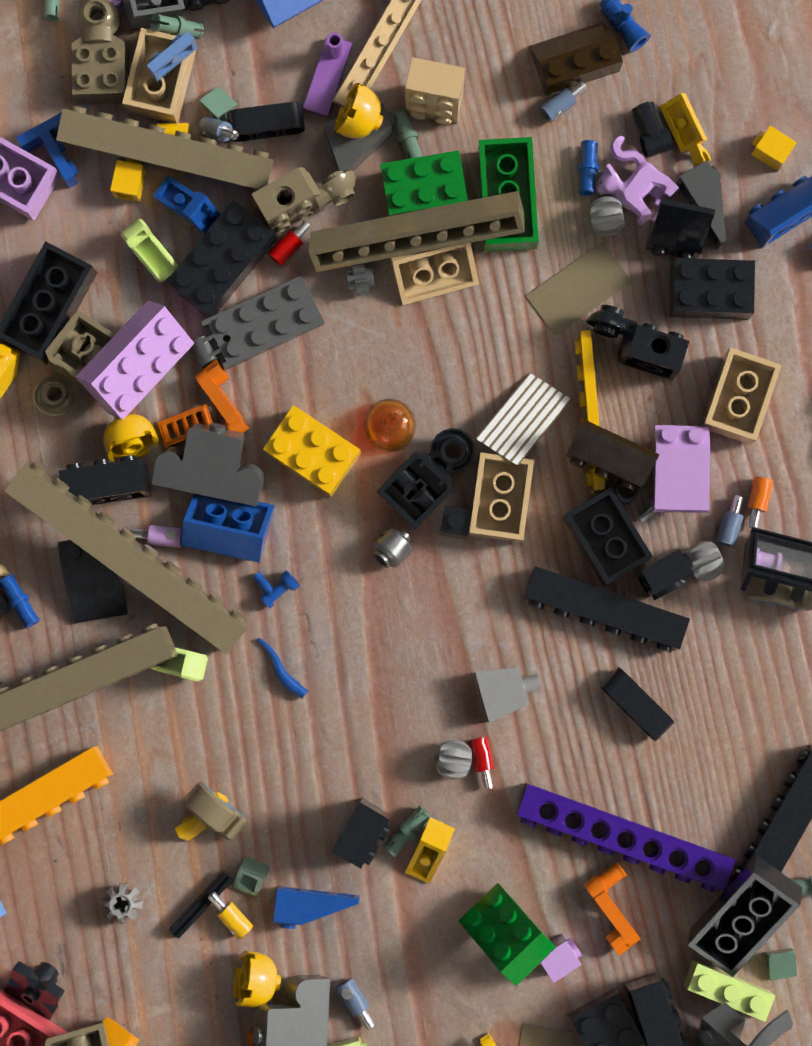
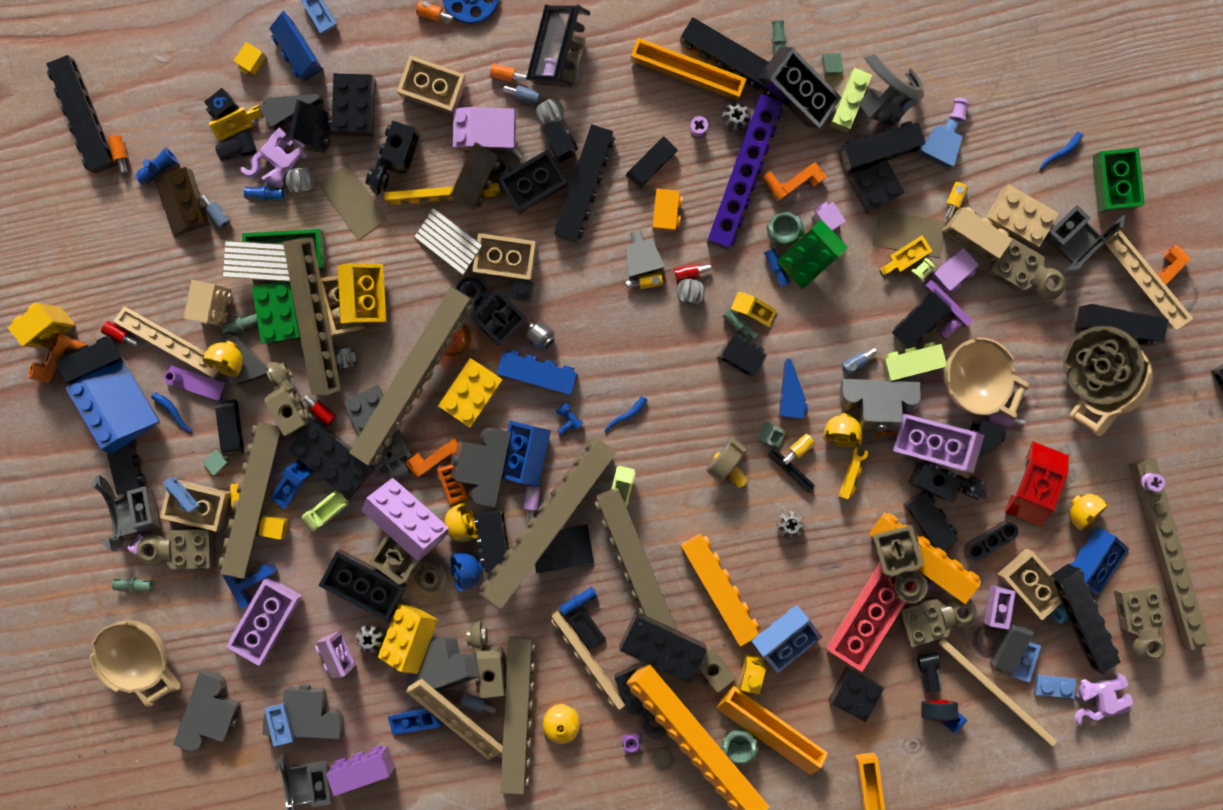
camera: 90 degrees left, 5 degrees up
black plant [4,961,65,1020] -> none
sand green pin [151,13,204,39] -> none
sand blue piece [199,116,239,142] -> none
none -> blue animal [151,392,192,433]
none -> black brick [204,88,239,118]
none -> white sticker [223,240,290,282]
none -> yellow brick [338,263,386,324]
none -> dark tan brick [349,287,475,465]
none -> blue cylinder [450,552,483,592]
none -> blue brick [497,349,578,395]
none -> yellow piece [626,271,663,289]
none -> light orange brick [631,38,746,102]
none -> light orange brick [652,189,683,232]
none -> lavender bush [690,116,708,137]
none -> light grey piece [722,102,751,131]
none -> blue pin [763,248,790,287]
none -> sand green hair [767,212,805,246]
none -> yellow plate [838,447,868,499]

